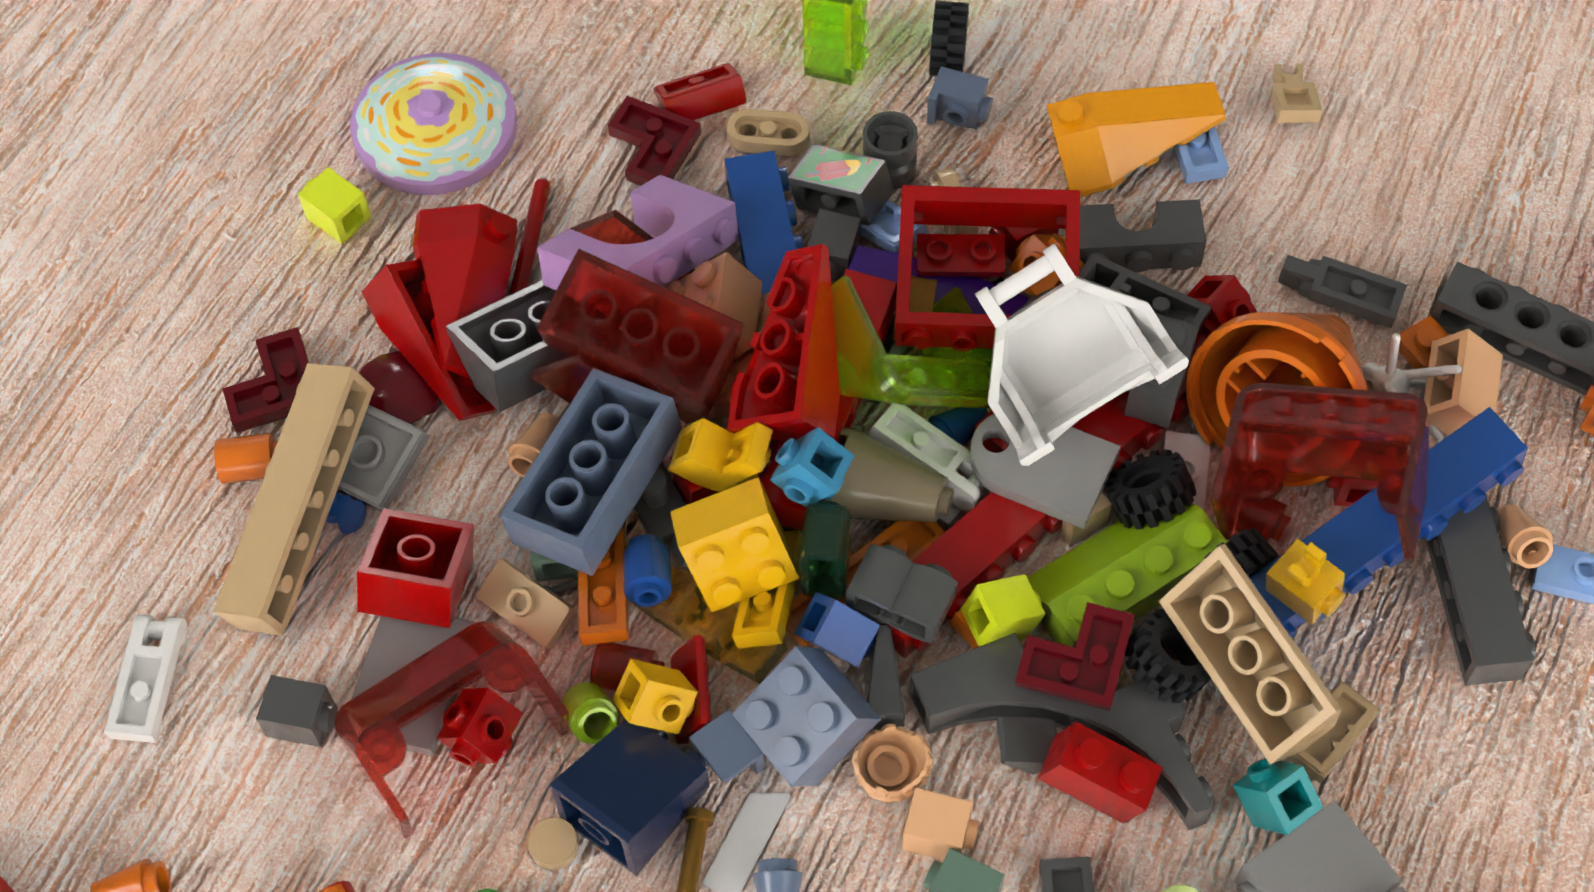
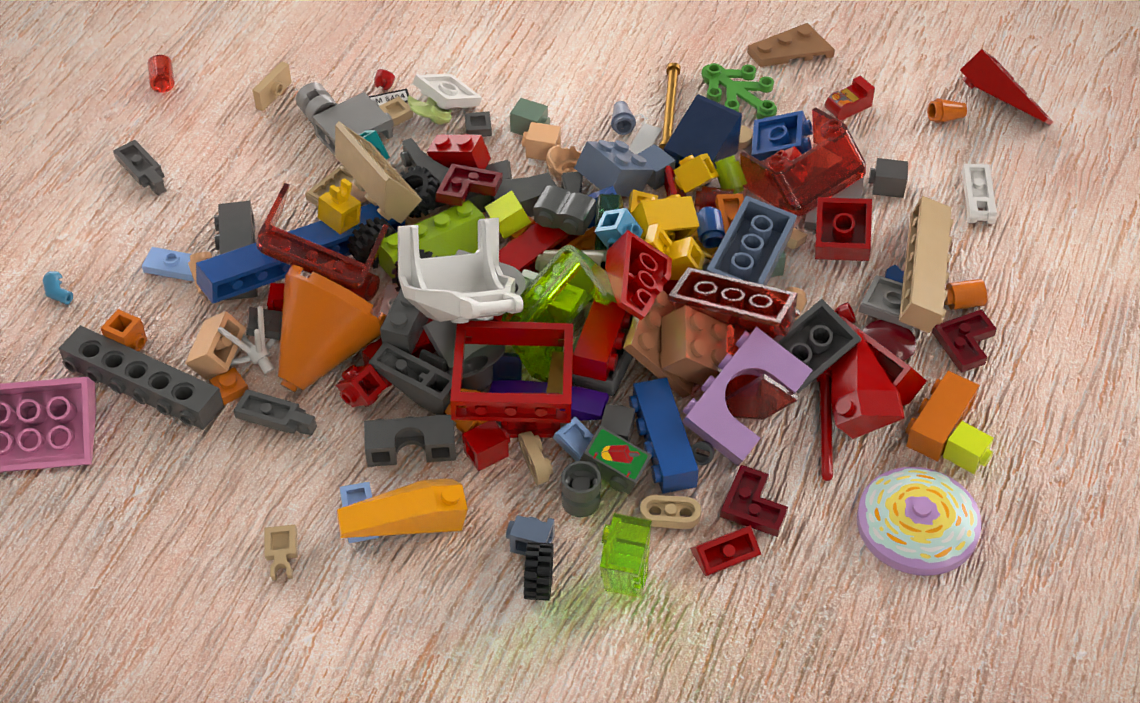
camera: 175 degrees right, 10 degrees down
none -> blue plate [751,110,813,162]
none -> red hinge [835,302,857,324]
none -> orange brick [905,371,980,462]

